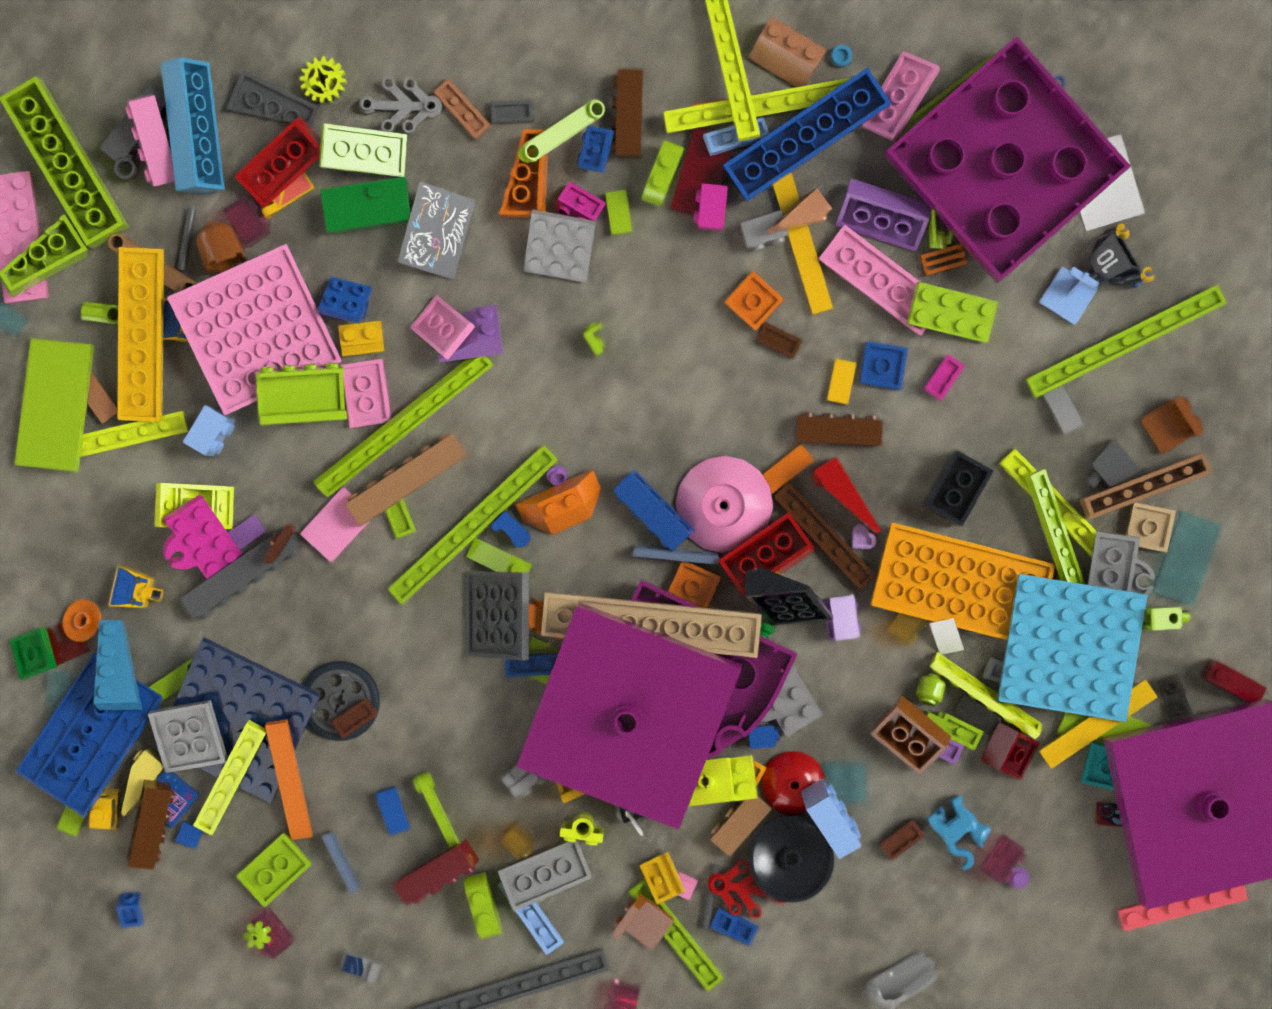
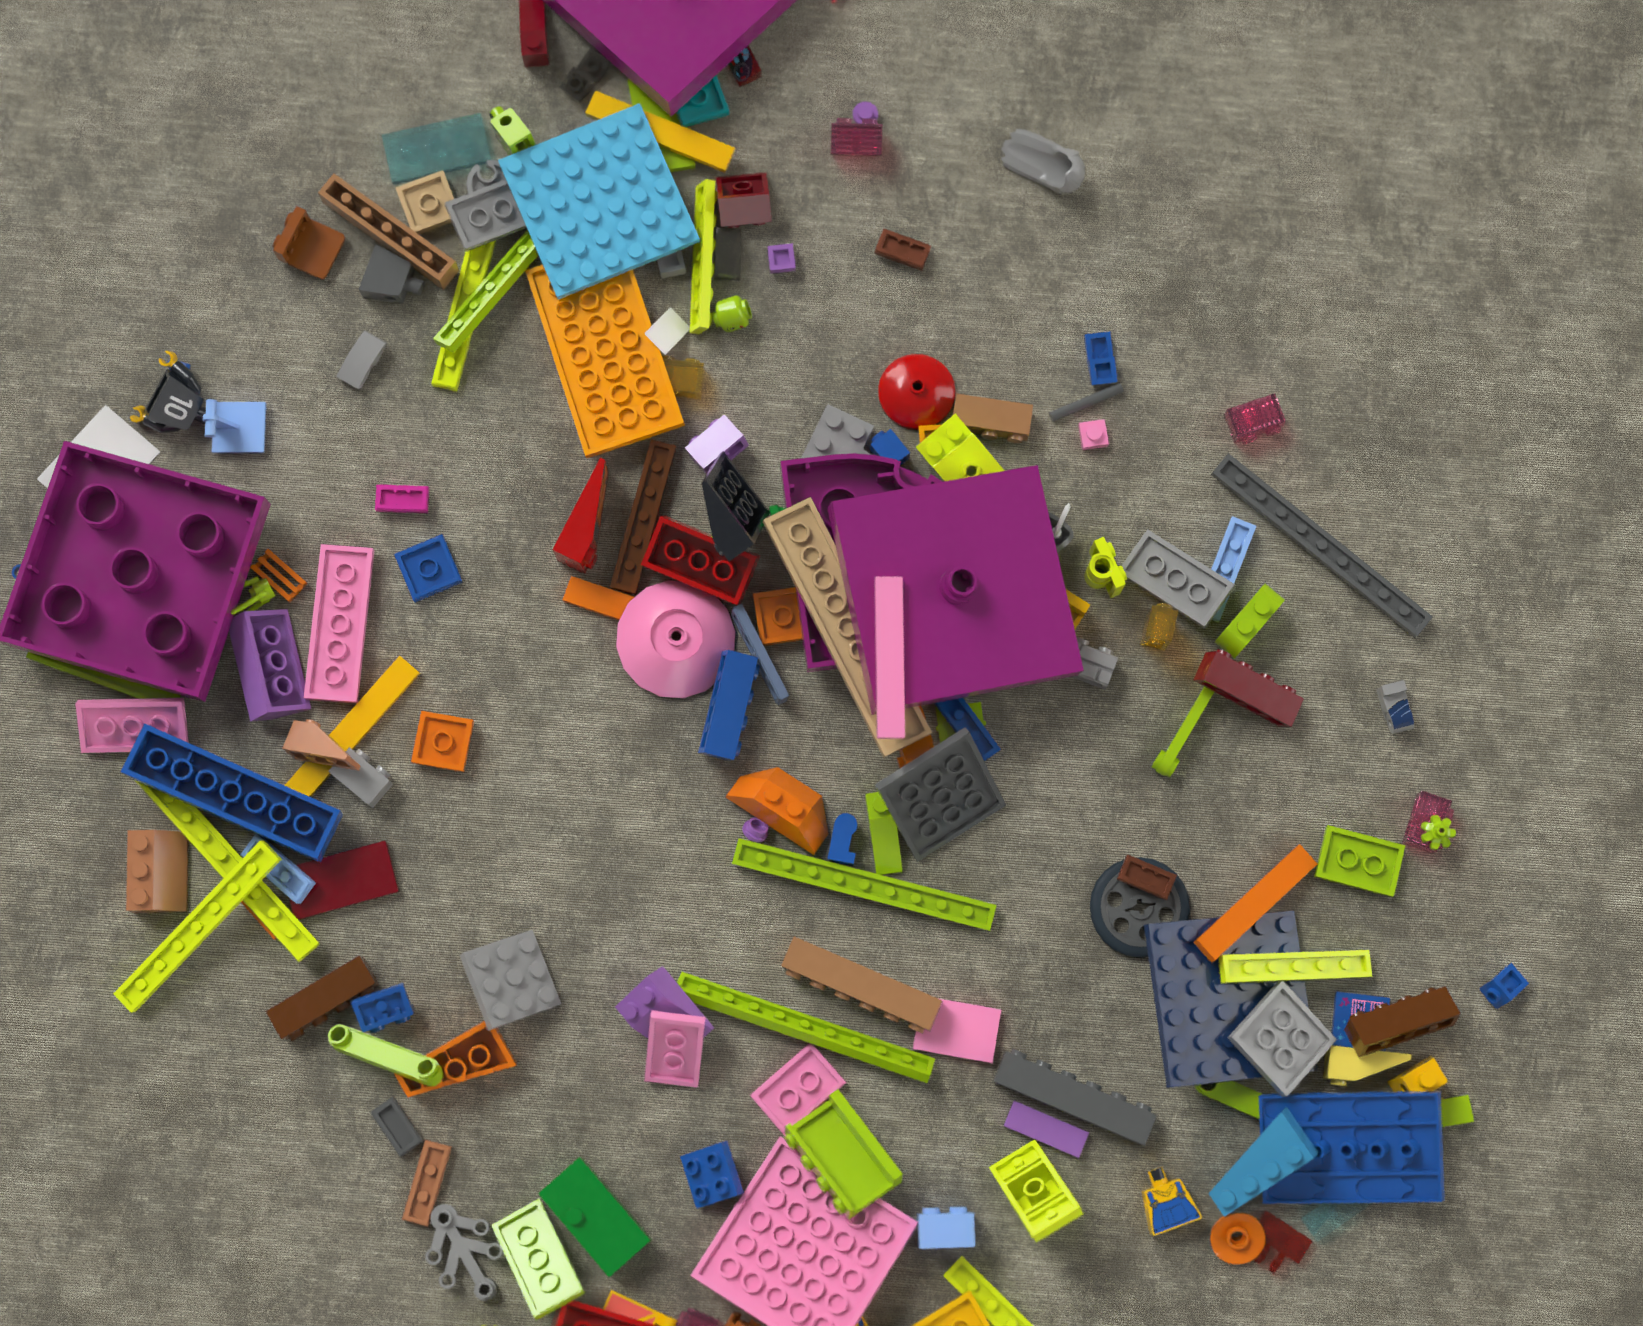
camera: 120 degrees left, 10 degrees down
green plate [9,627,57,681] -> none
dark pink plate [163,494,243,579] -> none
blue tile [175,821,203,849] -> none
copper plate [263,523,296,564] -> none
sand blue tile [322,830,361,894] -> none
yellow plate [338,321,385,357] -> none
blue slope [375,785,410,836] -> none
lime tile [385,499,416,539] -> none
sticker [397,181,476,280] -> none
dark pink bracket [554,181,606,221] -> none
lime bracket [583,322,605,357] -> none
lime tile [605,190,633,236] -> none
bracket [611,894,674,949] -> none
lime tile [628,878,724,992] -> none
yellow plate [640,852,686,905] -> none
lime brick [641,140,685,208] -> none
dark pink brick [693,184,728,232] -> none
red plant [707,859,786,919] -> none
black dish [748,816,834,903] -> none
reddish brown tile [755,322,803,359] -> none
reddish brown brick [795,412,883,447] -> none
light blue brick [801,778,862,859] -> none
clear light blue plate [824,760,868,804] -> none
yellow tile [826,359,856,405] -> none
dark azure tile [830,45,852,68] -> none
lavender tile [851,524,877,549] -> none
dark orange brick [871,696,951,775] -> none
lime plate [906,282,998,343] -> none
black brick [922,450,994,527] -> none
lime hinge [925,711,984,751] -> none
dark azure animal [926,795,992,870] -> none
lime plate [1025,284,1227,398] -> none
none -> bright pink tile [874,577,905,739]

